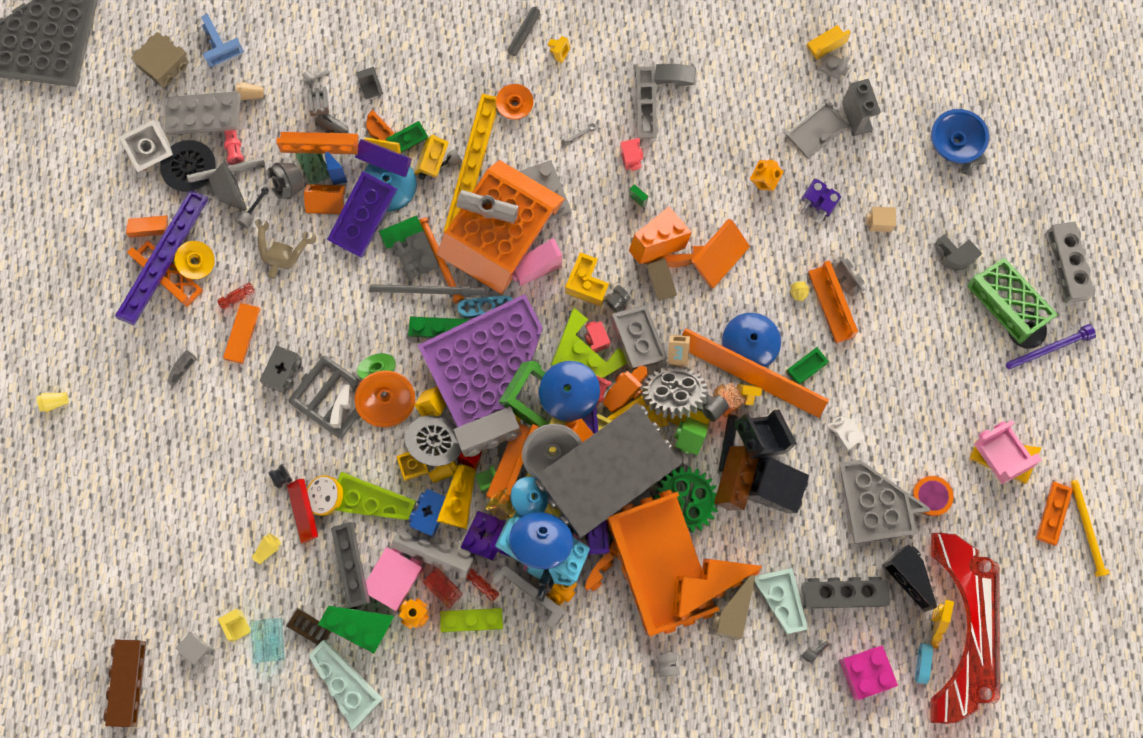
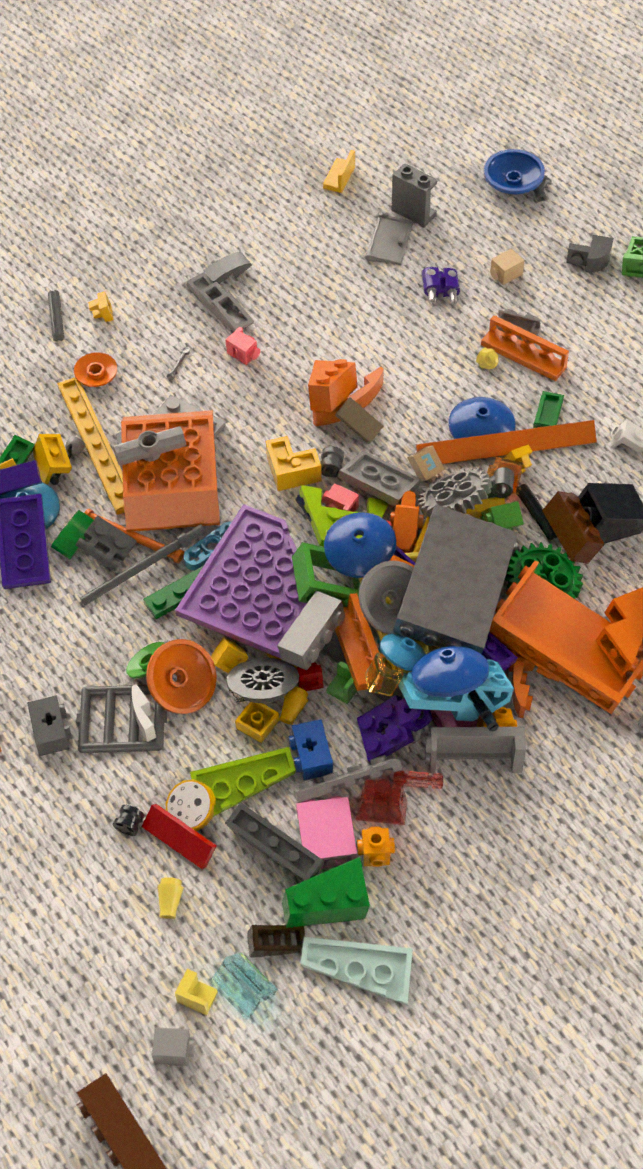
camera: 35 degrees left, 20 degrees down
yellow wing [437,465,476,529] -> none
lime plate [440,608,503,633] -> none
bright pink slope [512,238,562,286] -> none
green tile [629,185,648,208] -> none
orange tile [691,219,750,288] -> none
black panel [734,409,797,459] -> none
light orange brick [750,159,784,191] -> none
light grey bracket [819,53,850,80] -> none

